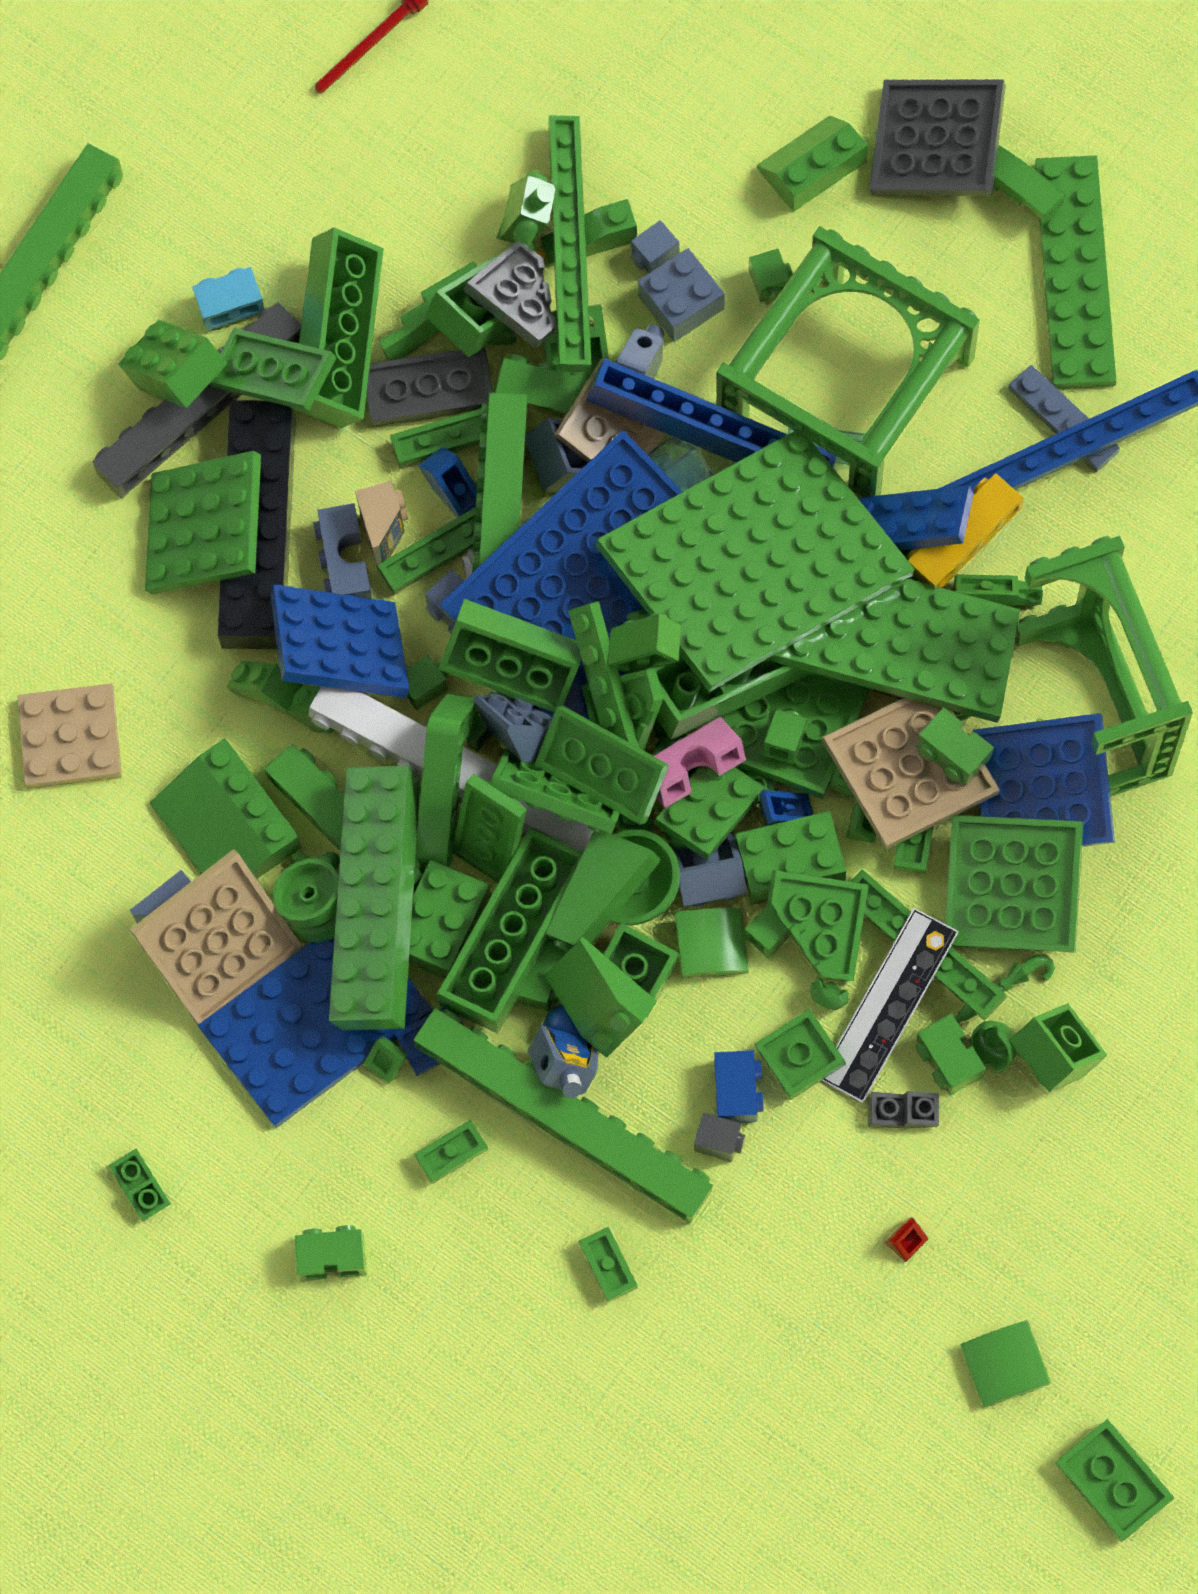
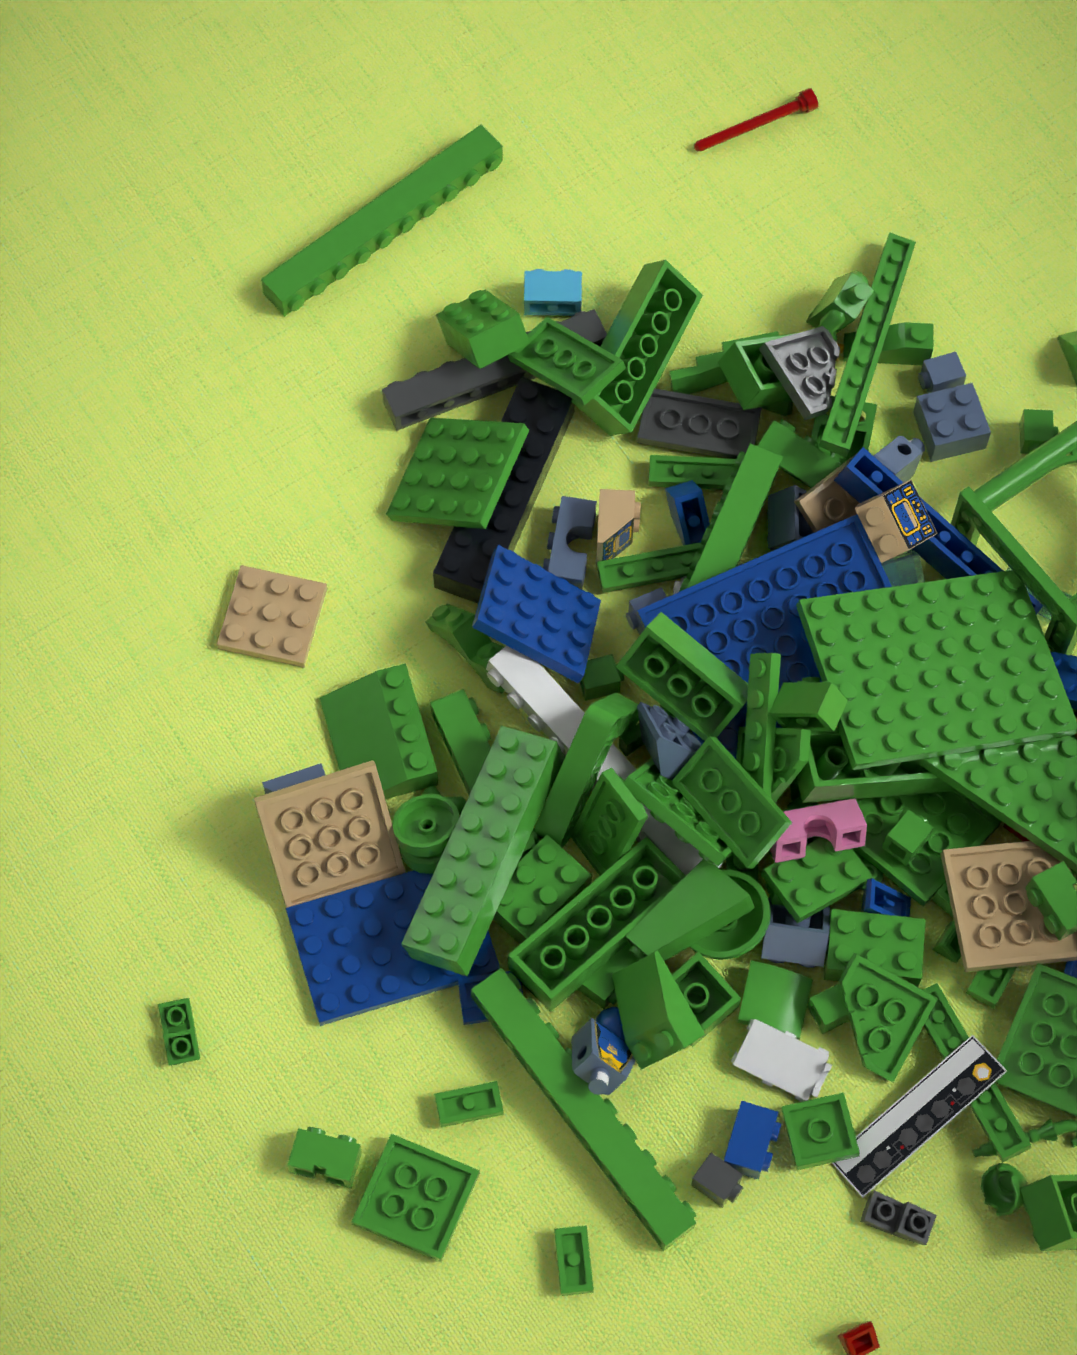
camera: 15 degrees right, 5 degrees down
bright green plate [364,1036,408,1083] -> none
bright green plate [810,978,849,1010] -> none
bright green brick [915,1013,986,1096] -> none
none -> bright green plate [352,1134,480,1262]
none -> white piece [731,1019,832,1102]
none -> slope [855,479,937,563]

